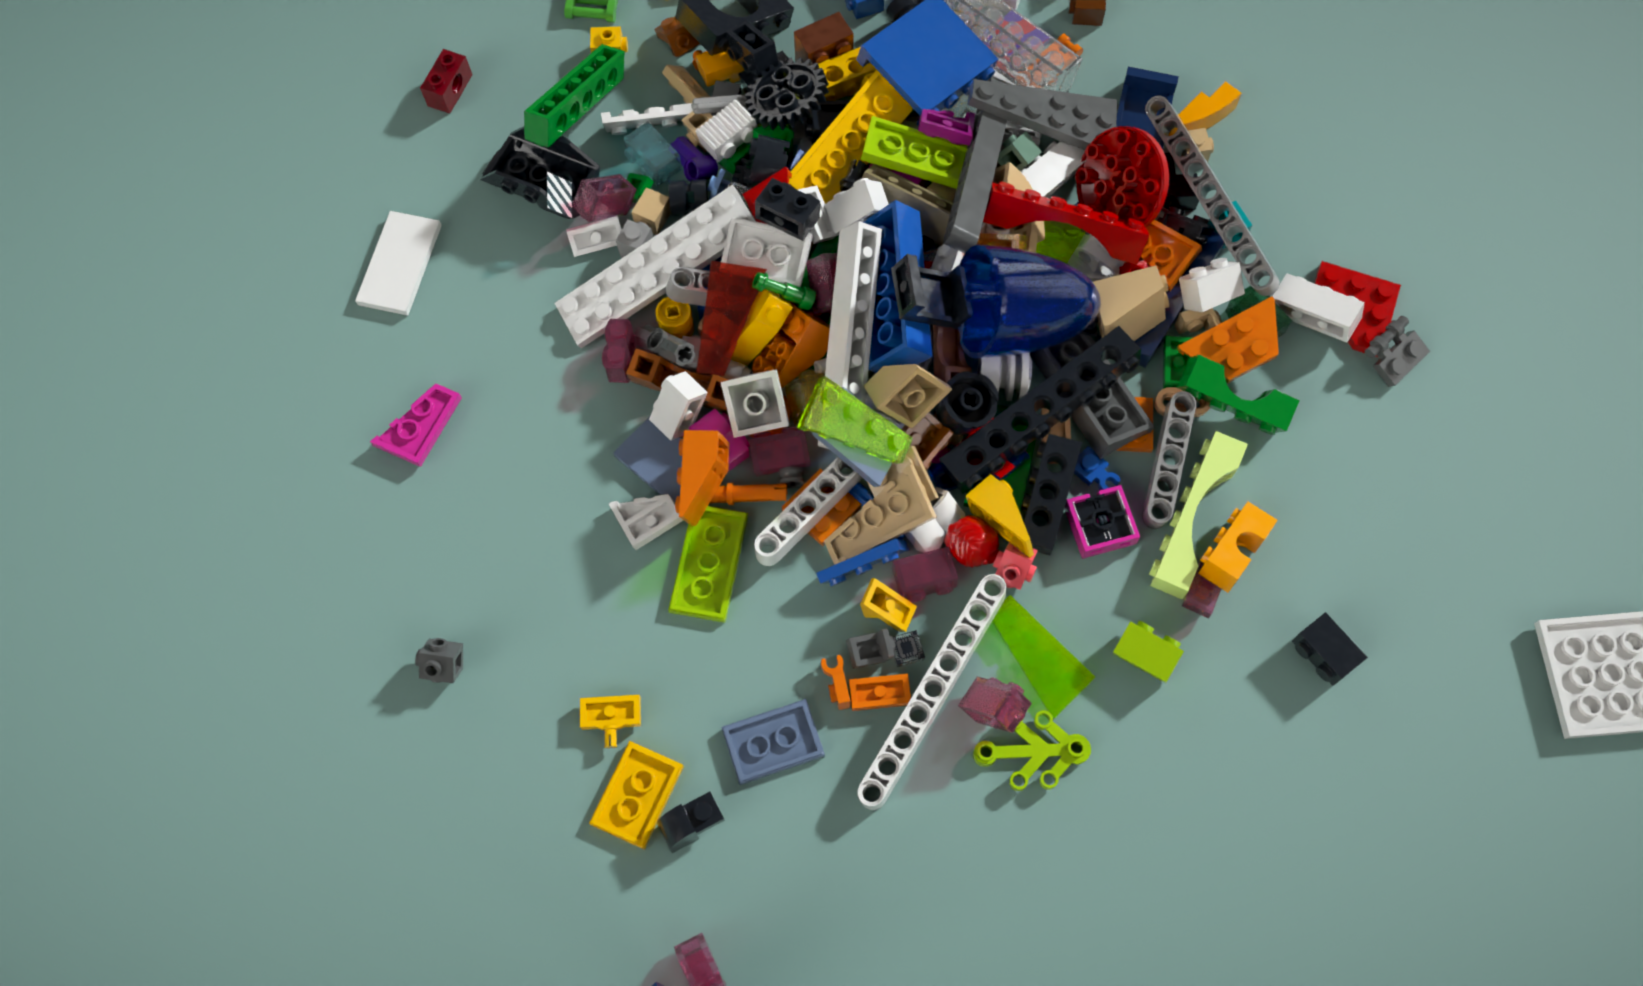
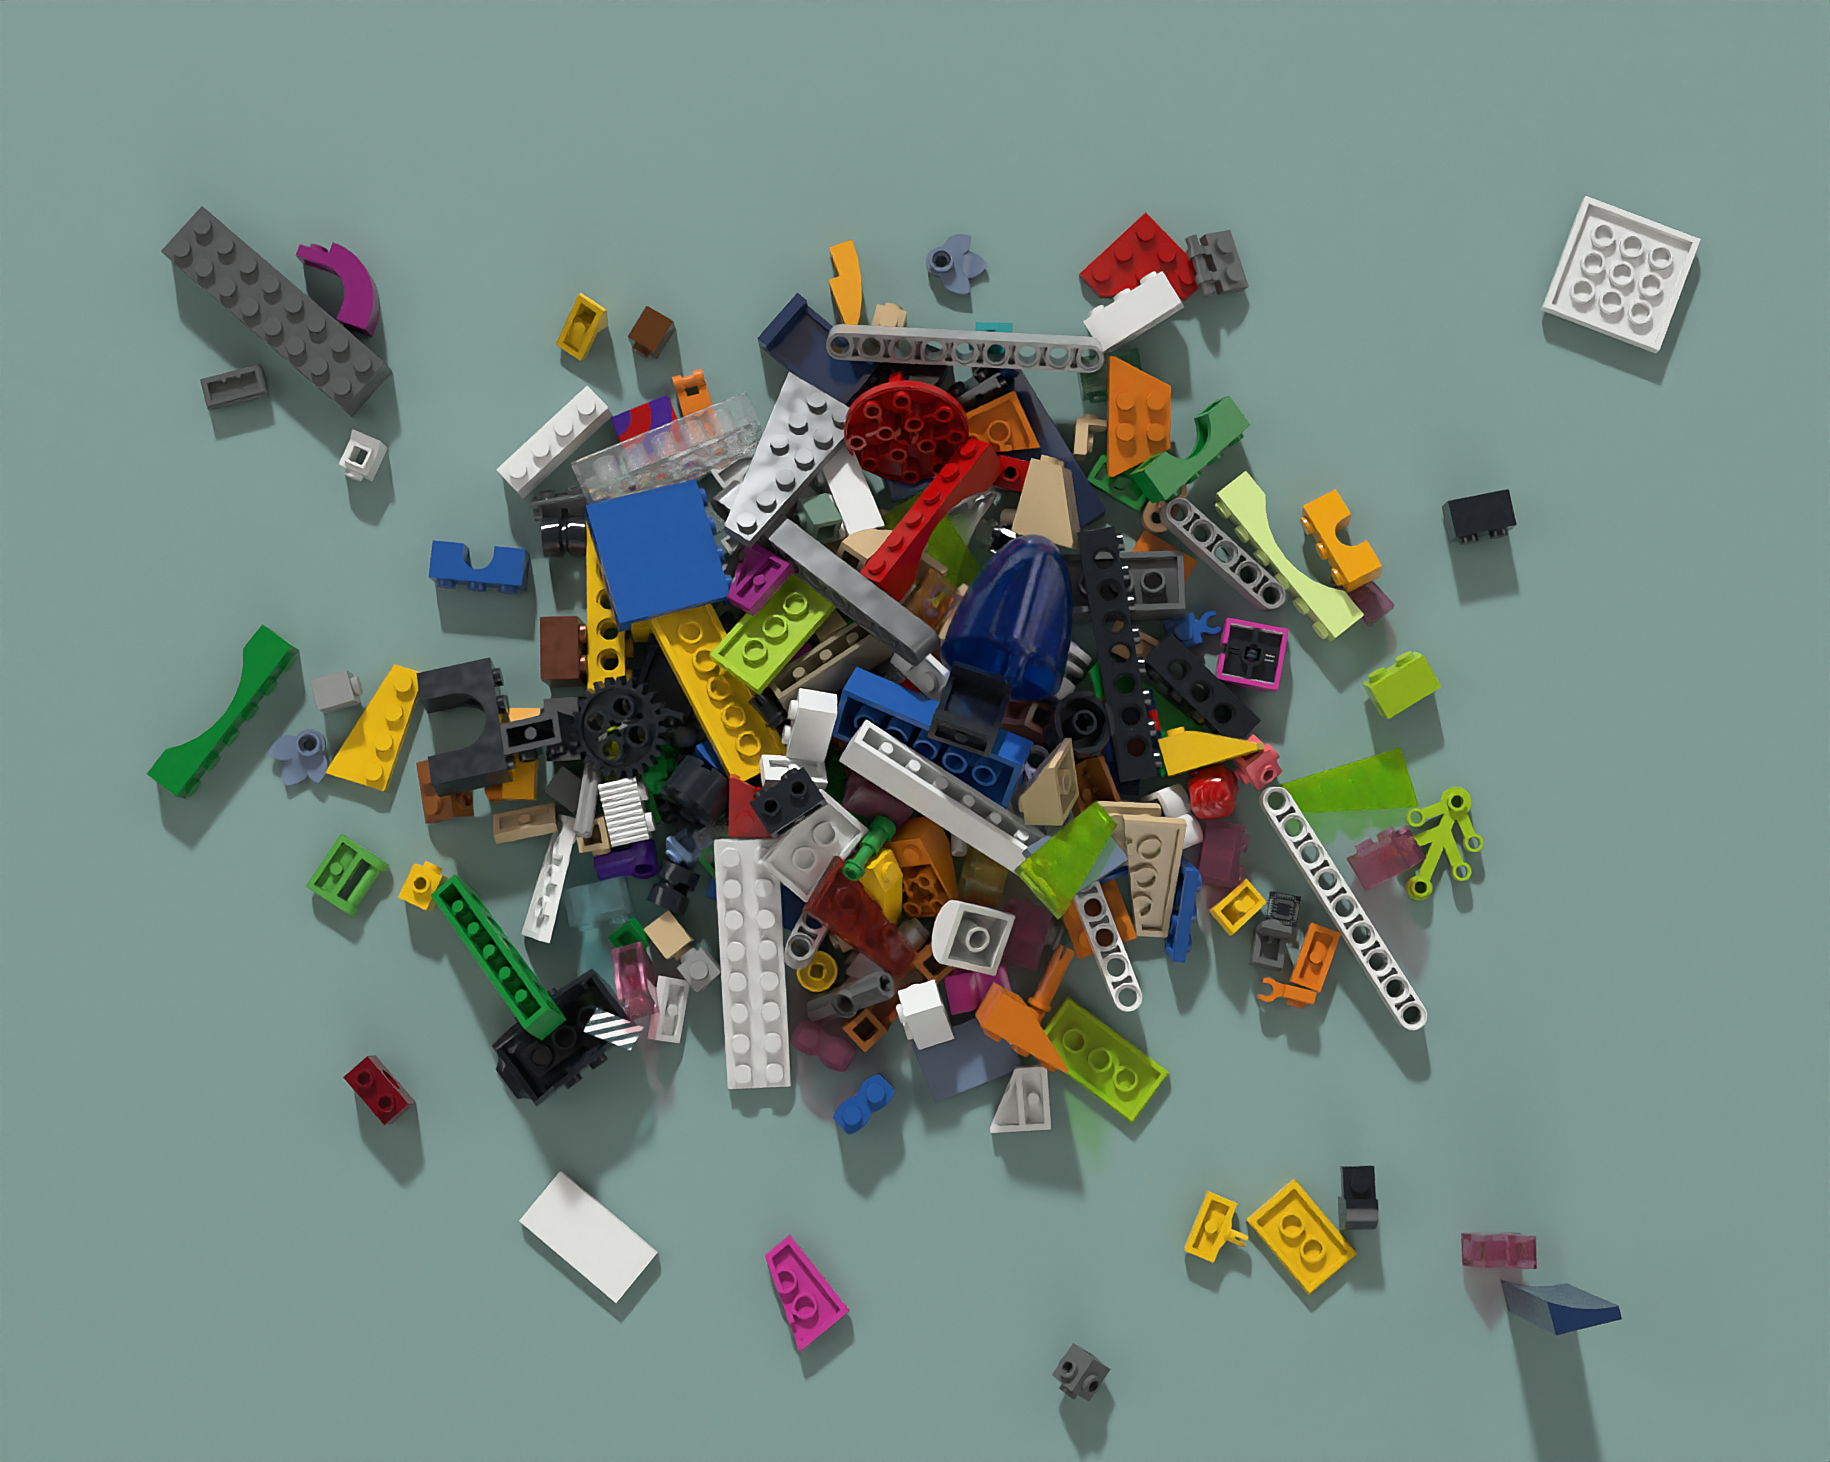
camera: 65 degrees left, 15 degrees up
sand blue tile [721,699,825,785] -> none
white brick [1179,258,1245,312] -> none
none -> blue brick [833,1073,895,1135]
none -> sand blue plate [926,234,987,295]

